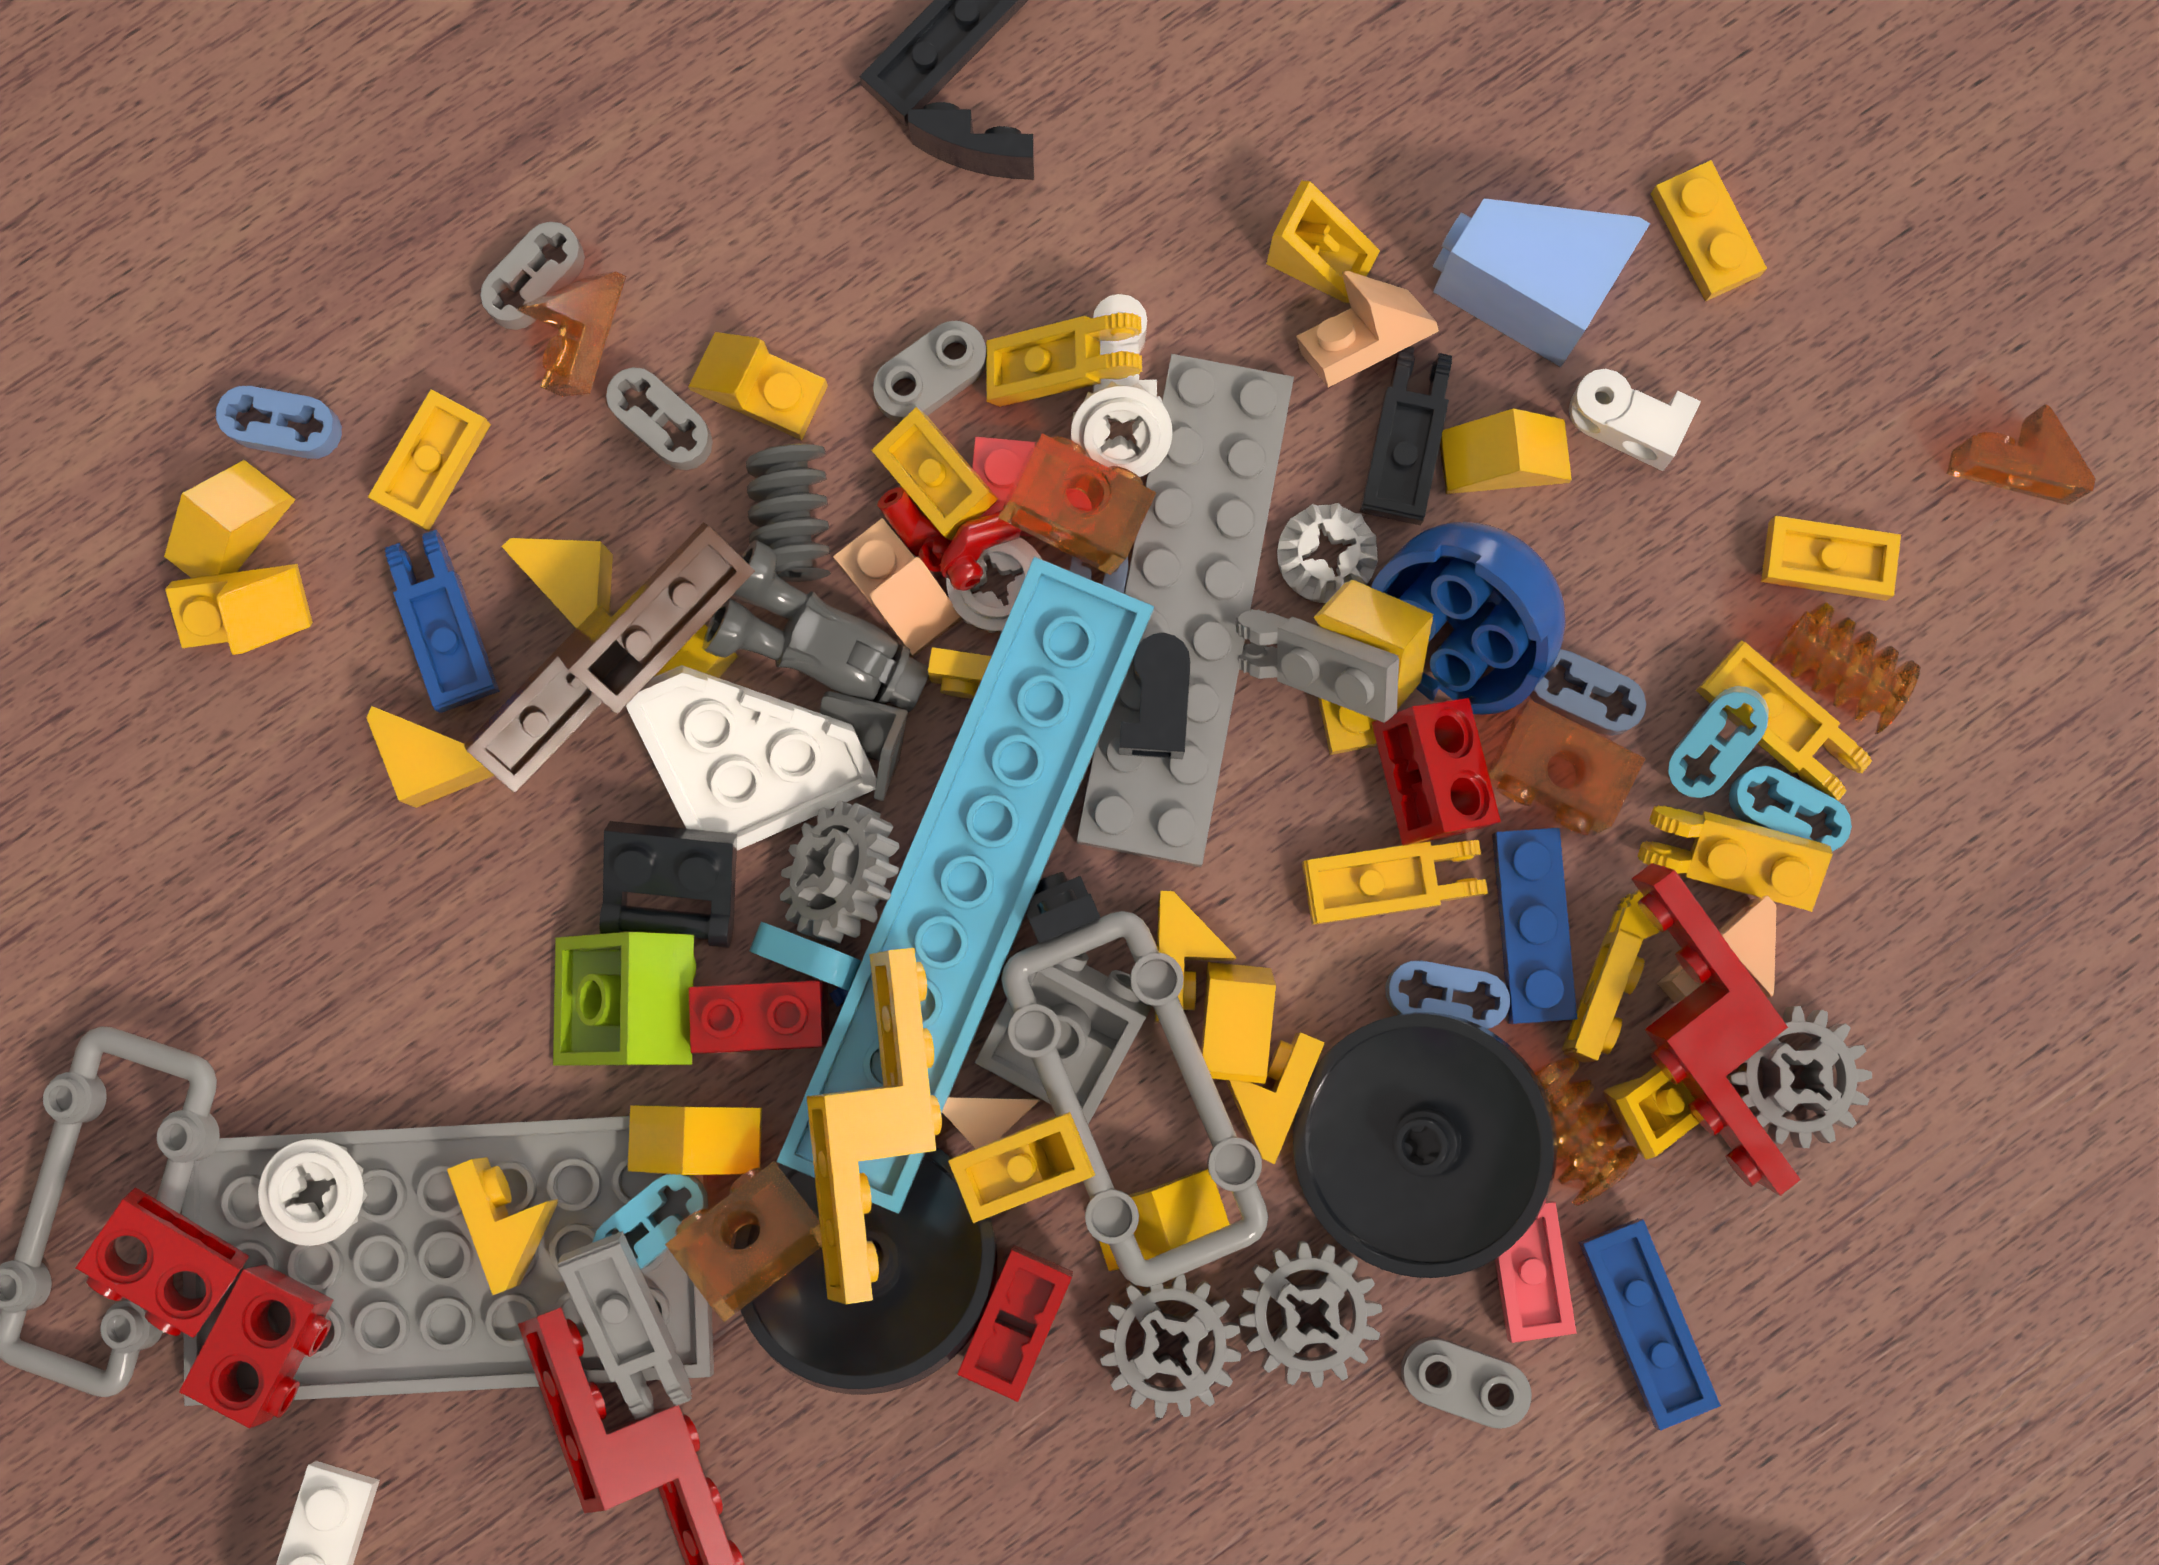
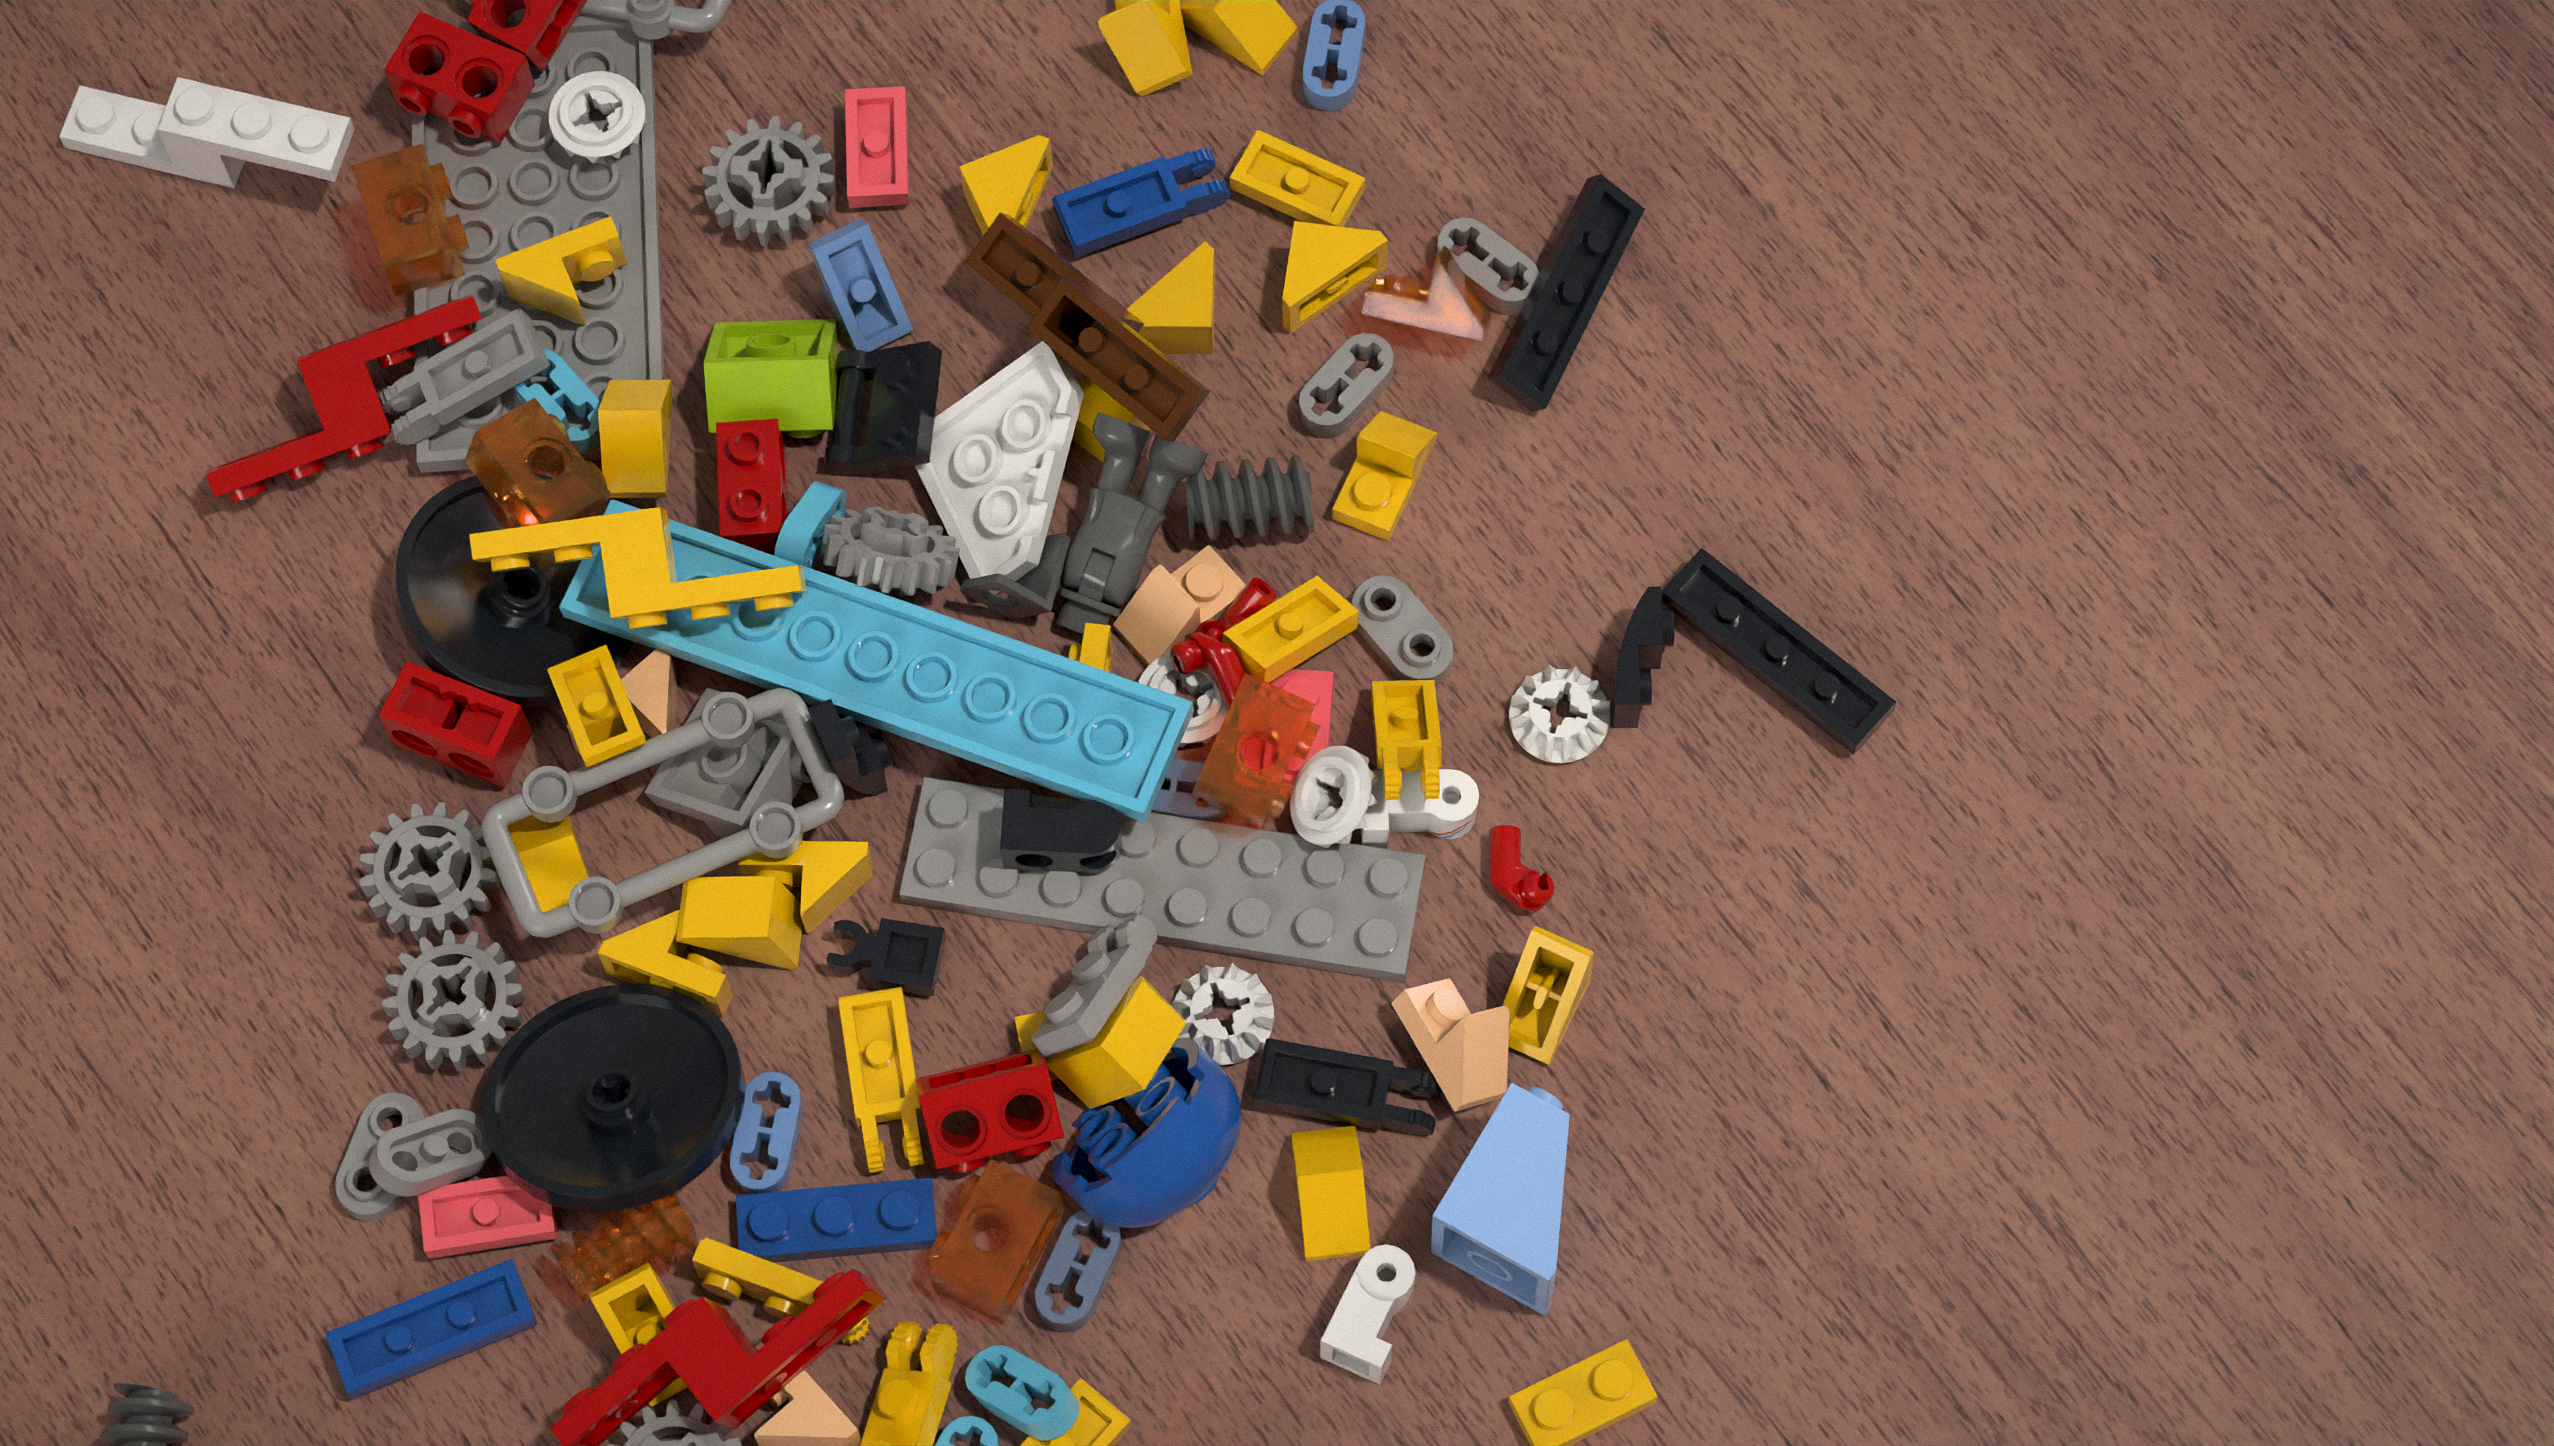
camera: 90 degrees right, 15 degrees down
none -> clear orange brick [352,143,470,297]
none -> light grey plate [369,1109,493,1197]
none -> light grey gear [702,116,836,246]
none -> medium blue slope [806,218,914,352]
none -> black plate [827,918,946,996]
none -> coral plate [845,86,910,208]
none -> yellow slope [1282,221,1388,334]
none -> black plate [1487,174,1645,412]
none -> red arm [1489,825,1555,911]
none -> white gear [1509,664,1610,763]

